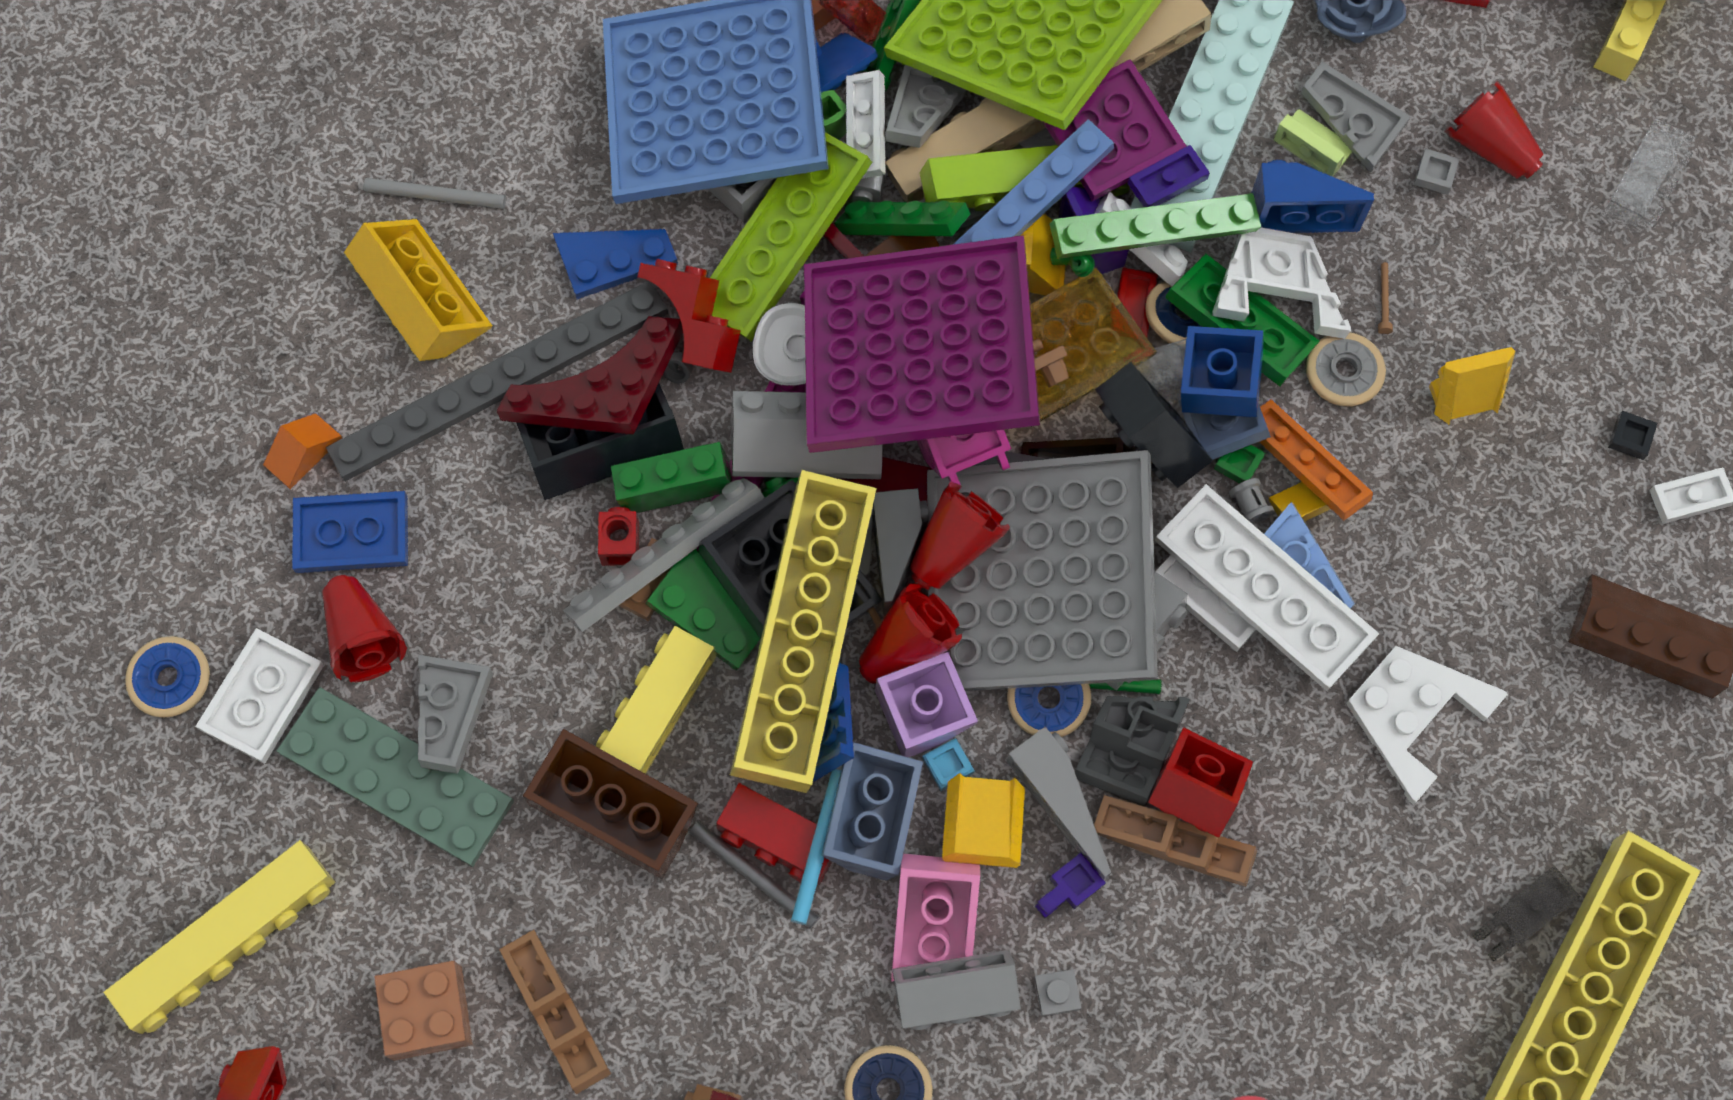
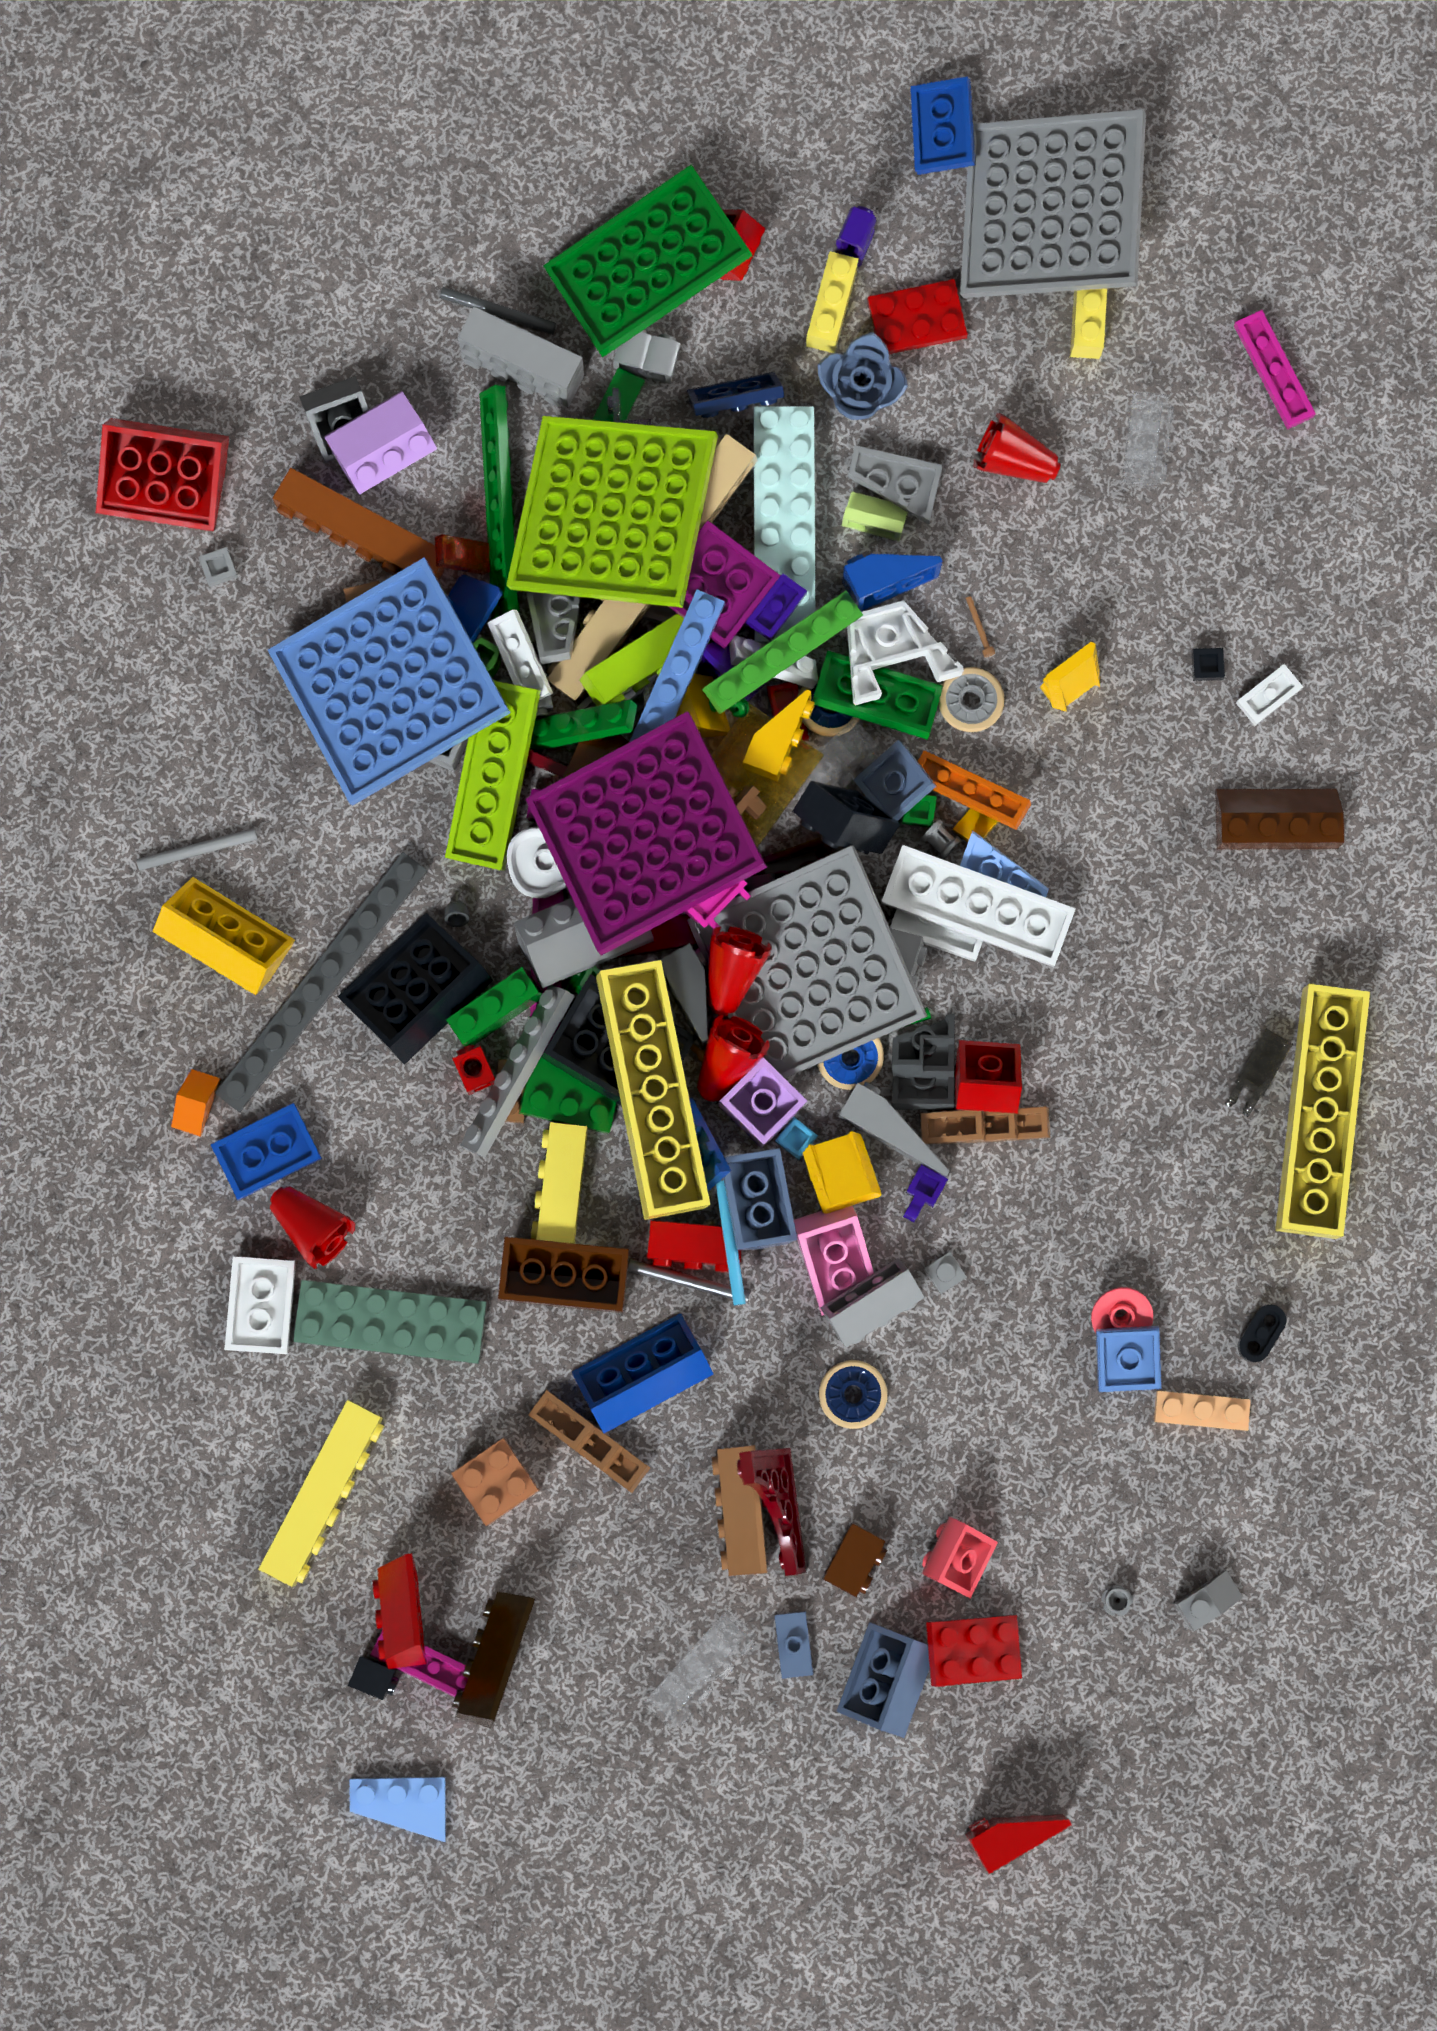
camera: 25 degrees left, 10 degrees up
blue wheel [125,636,210,717] -> none
light grey wing [418,654,493,774] -> none
dark red plate [497,316,683,435] -> none
blue wing [553,229,678,299] -> none
red arch [638,259,741,373] -> none
blue brick [1180,326,1263,417] -> none
white wing [1346,646,1508,805] -> none
light grey plate [1413,148,1460,195] -> none
none -> blue slope [571,1313,714,1433]
none -> yellow slope [743,689,815,782]

